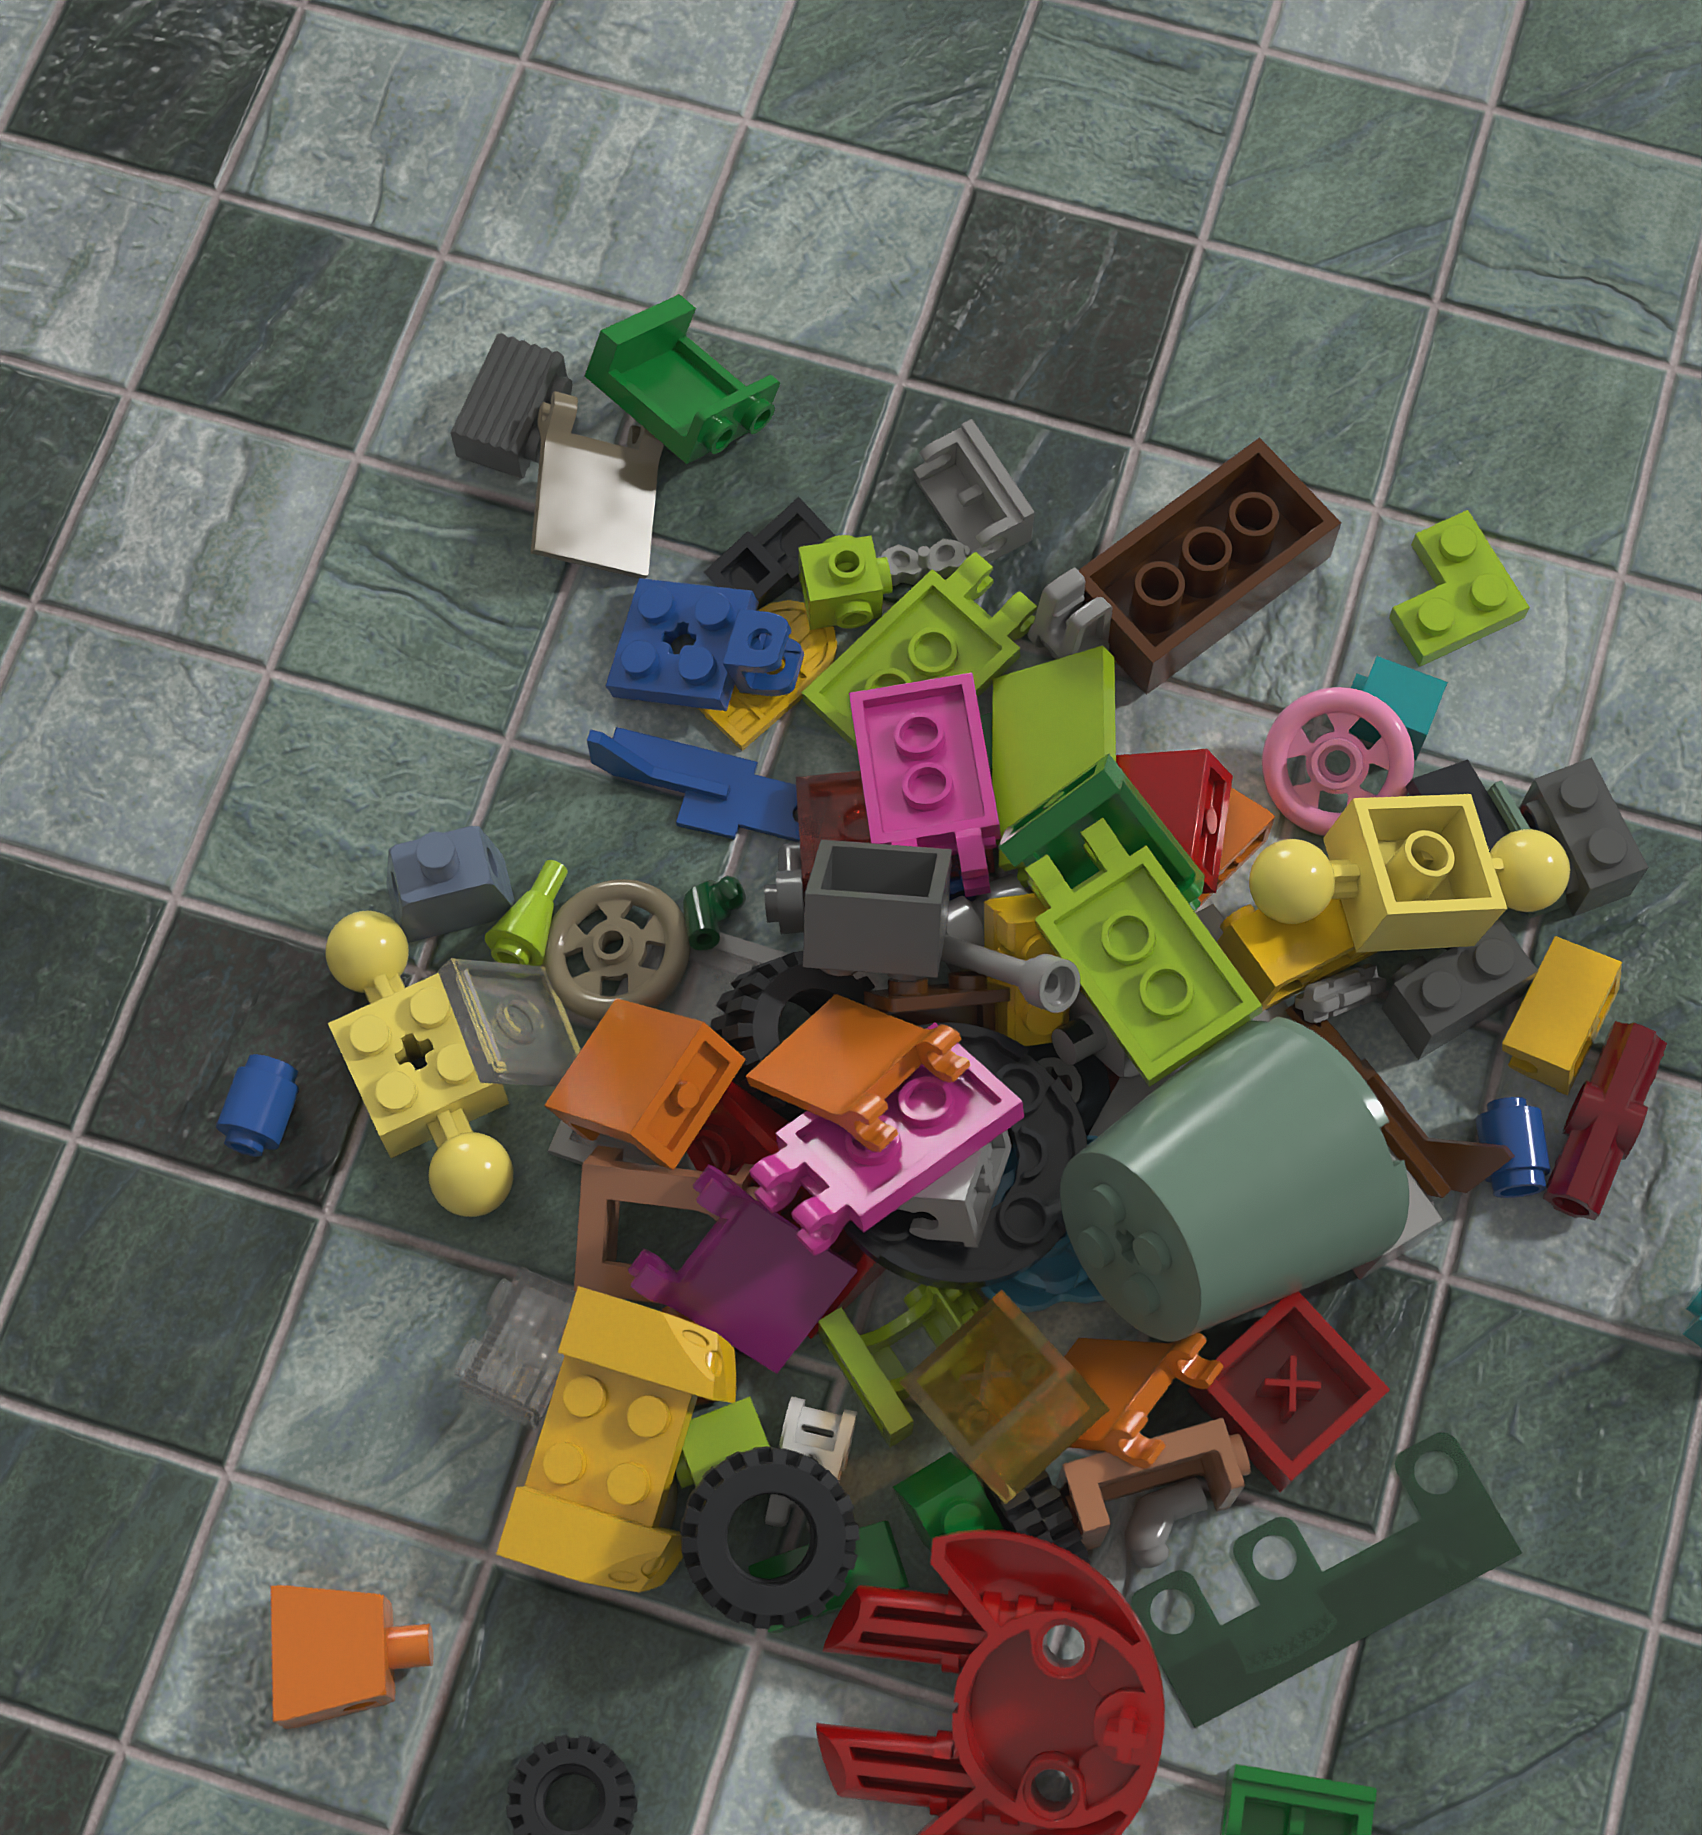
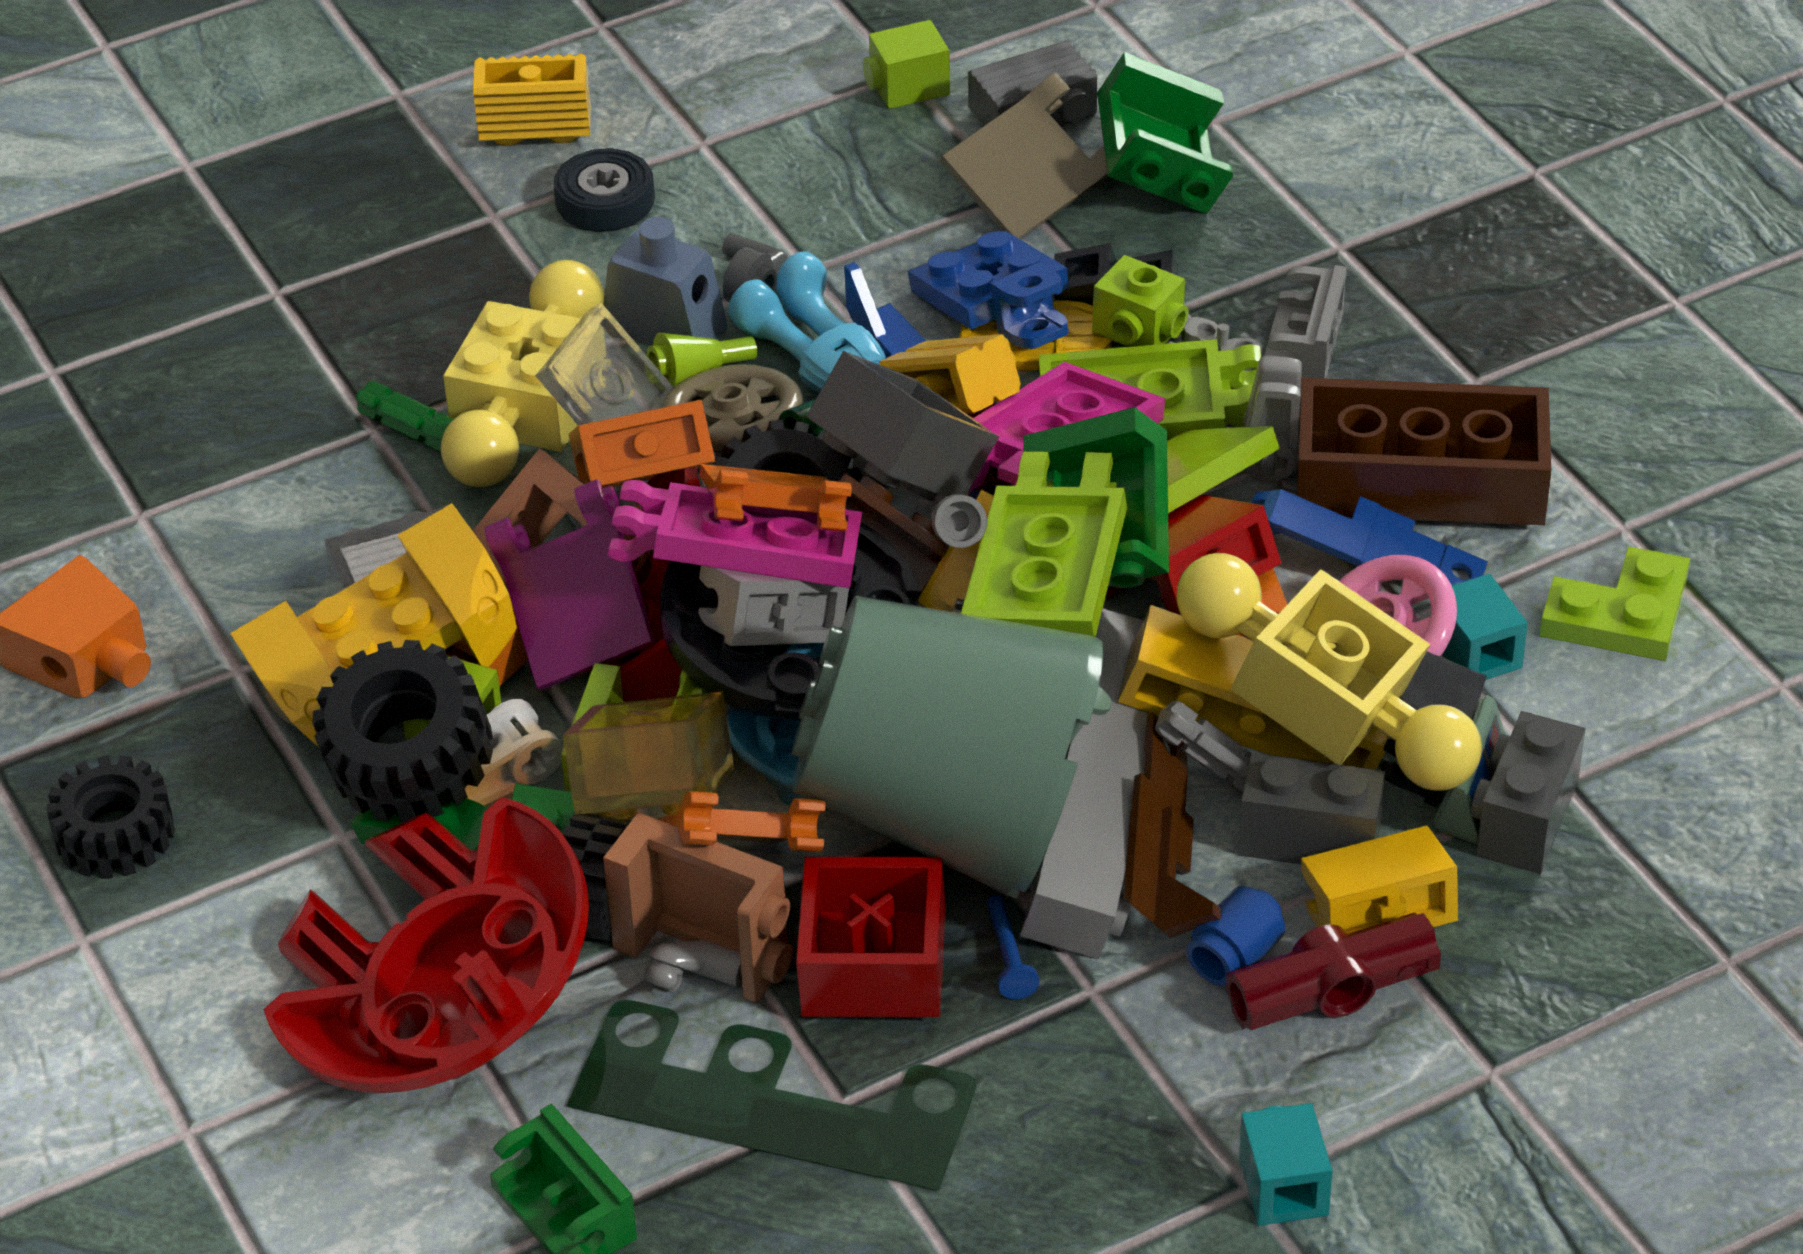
camera: 45 degrees right, 25 degrees down
blue brick [216,1054,299,1157] -> none
none -> green axle [355,381,454,452]
none -> yellow brick [473,53,591,146]
none -> black bush [554,148,655,232]
none -> dark grey plate [722,233,788,302]
none -> medium azure piece [728,251,886,394]
none -> lime brick [863,20,950,109]
none -> yellow brick [879,334,1021,414]
none -> blue pin [987,895,1040,999]
none -> blue piece [1250,489,1488,585]

